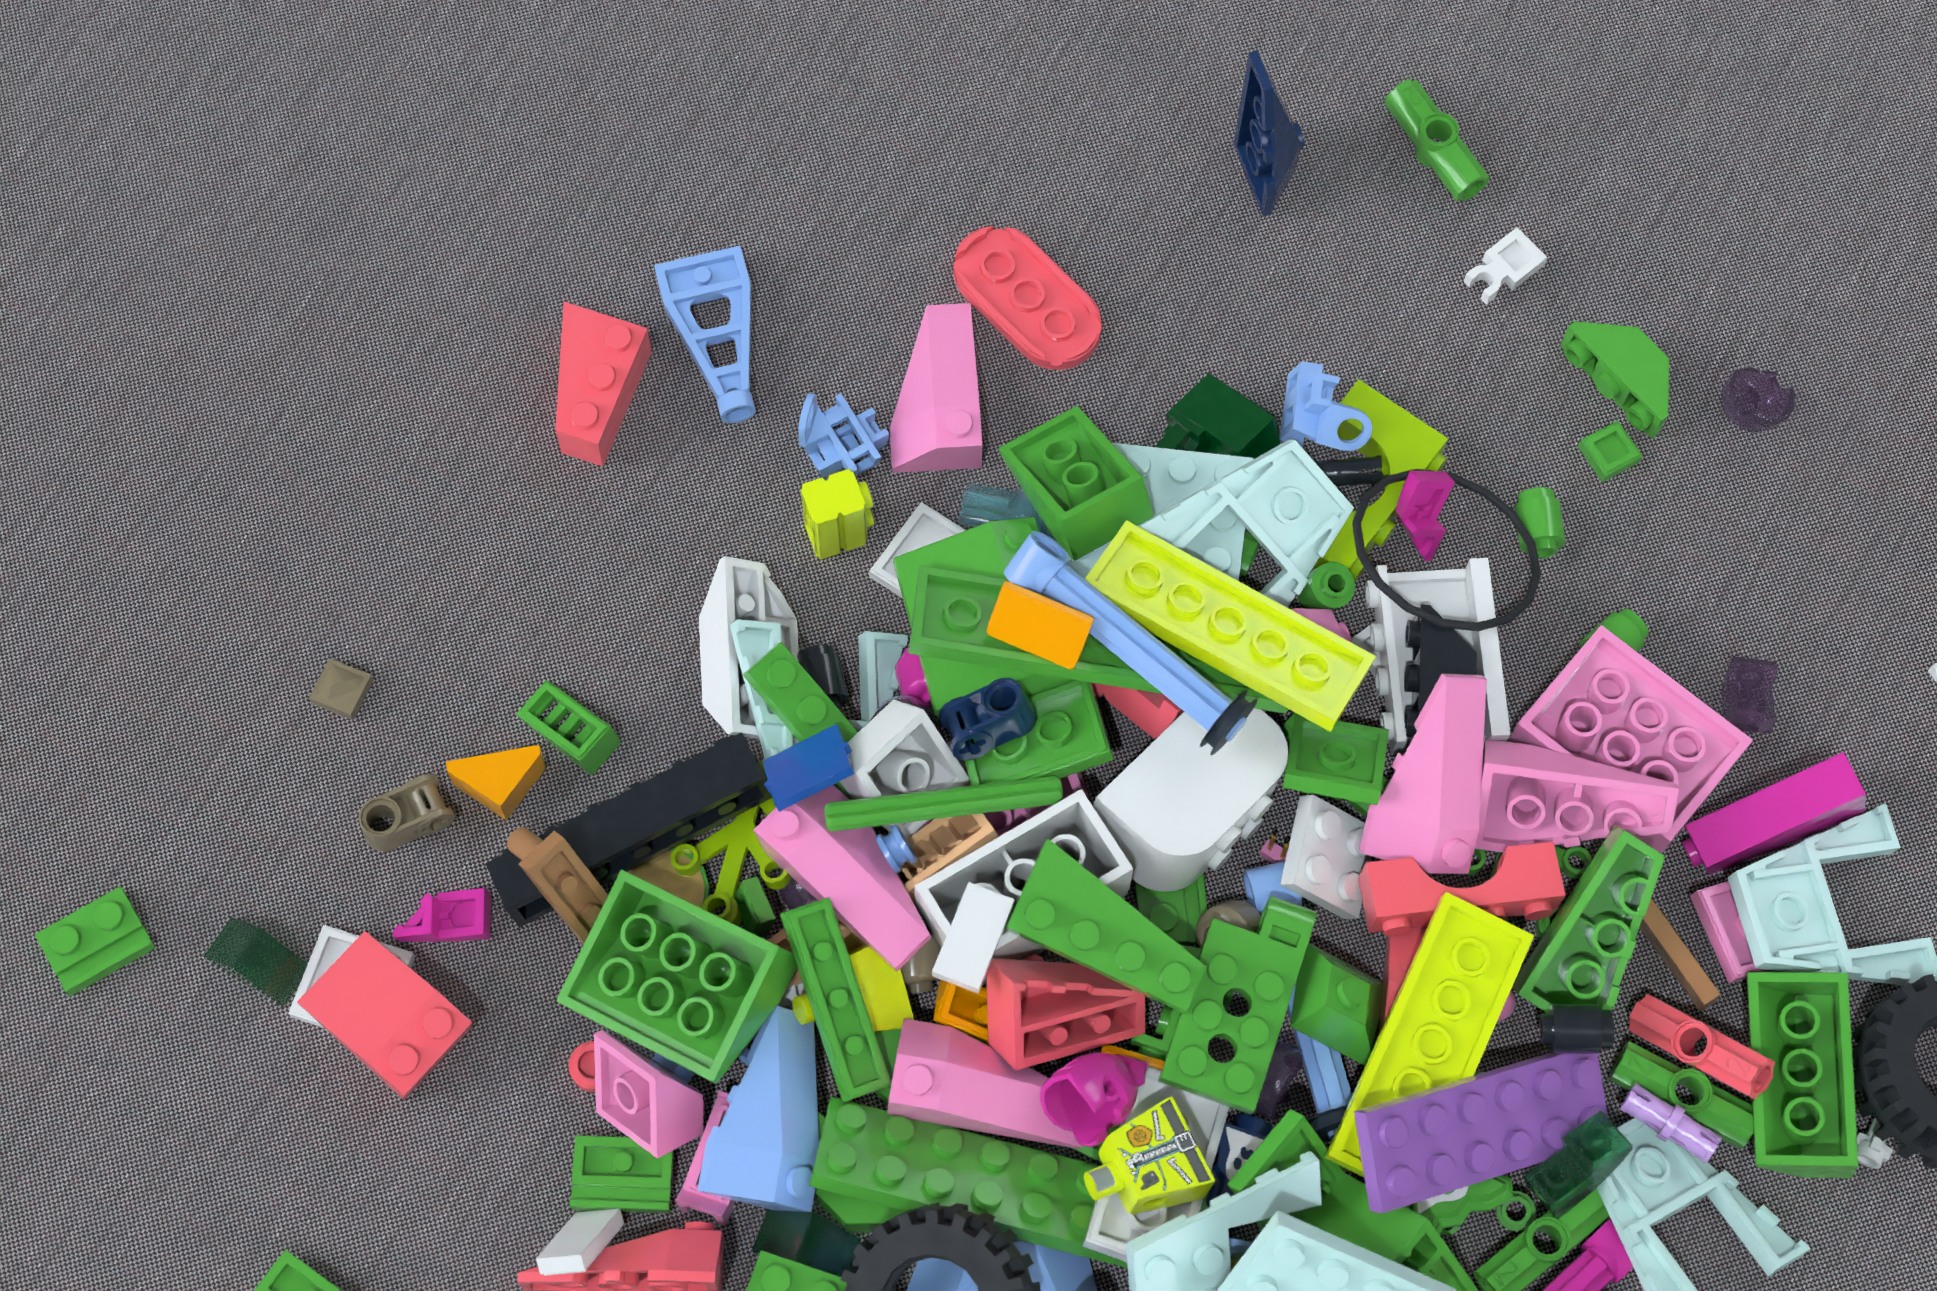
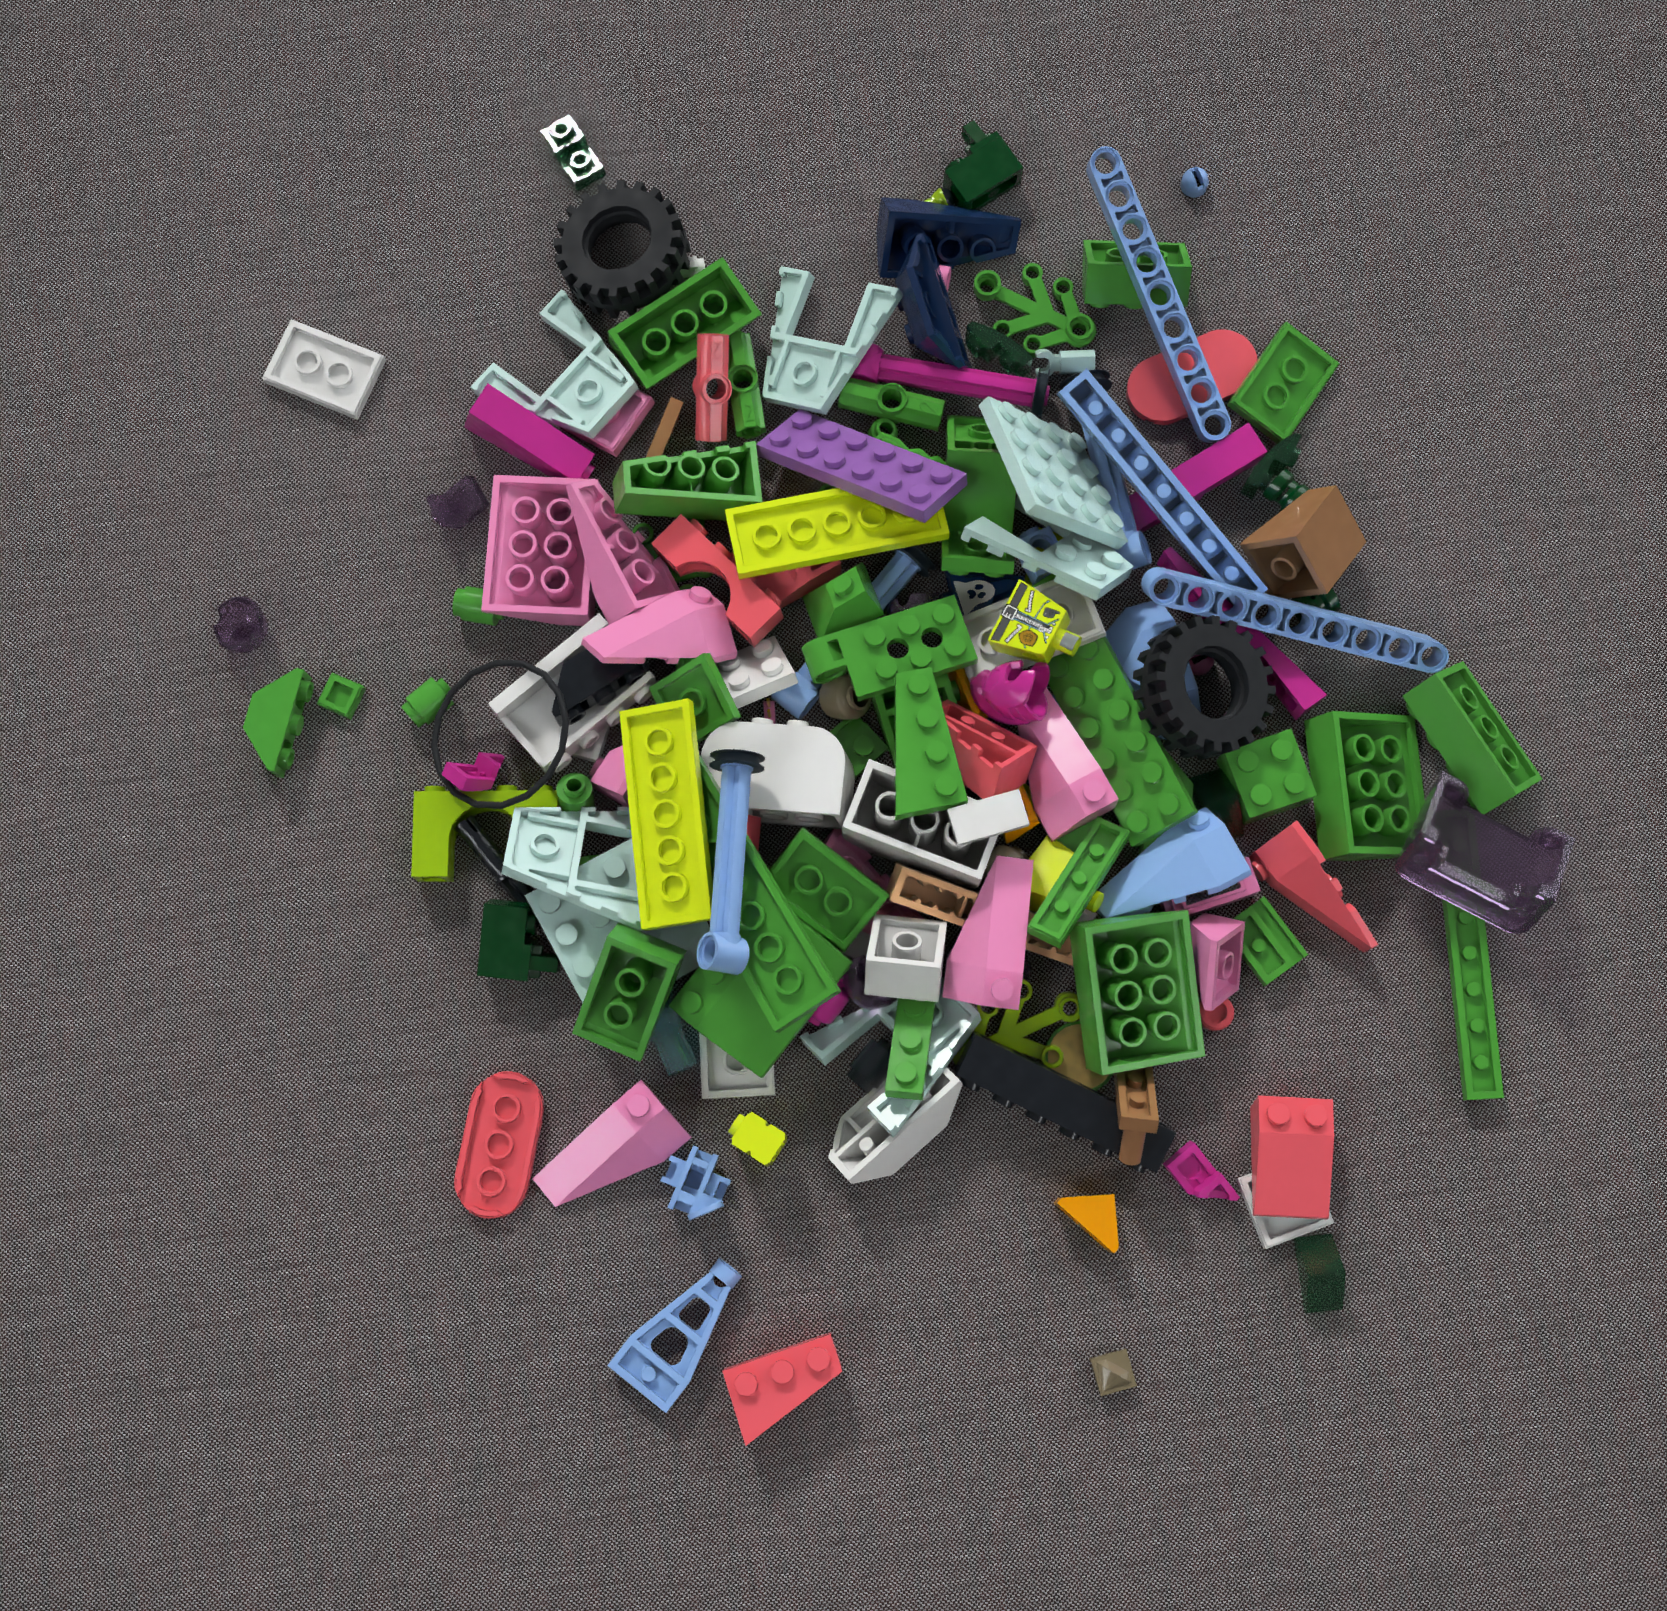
camera: 125 degrees left, 10 degrees up
bright green plate [34,886,156,996] -> none
dark tan piece [358,774,456,852] -> none
bright green slope [516,680,620,775] -> none
white tile [536,1208,624,1275] -> none
bright green tile [734,876,776,937] -> none
blue piece [763,724,855,812] -> none
bright green axle [824,776,1063,831] -> none
medium blue bush [875,824,918,873] -> none
dark blue piece [939,678,1037,761] -> none
light orange slope [986,581,1094,670] -> none
dark blue wedge [1233,51,1304,217] -> none
light blue piece [1279,361,1372,451] -> none
bright green piece [1384,79,1490,202] -> none
white plate [1464,227,1547,305] -> none
clear green slope [1524,1110,1633,1220] -> none
black brick [1539,1004,1614,1054] -> none
lavender pin [1620,1083,1722,1164] -> none

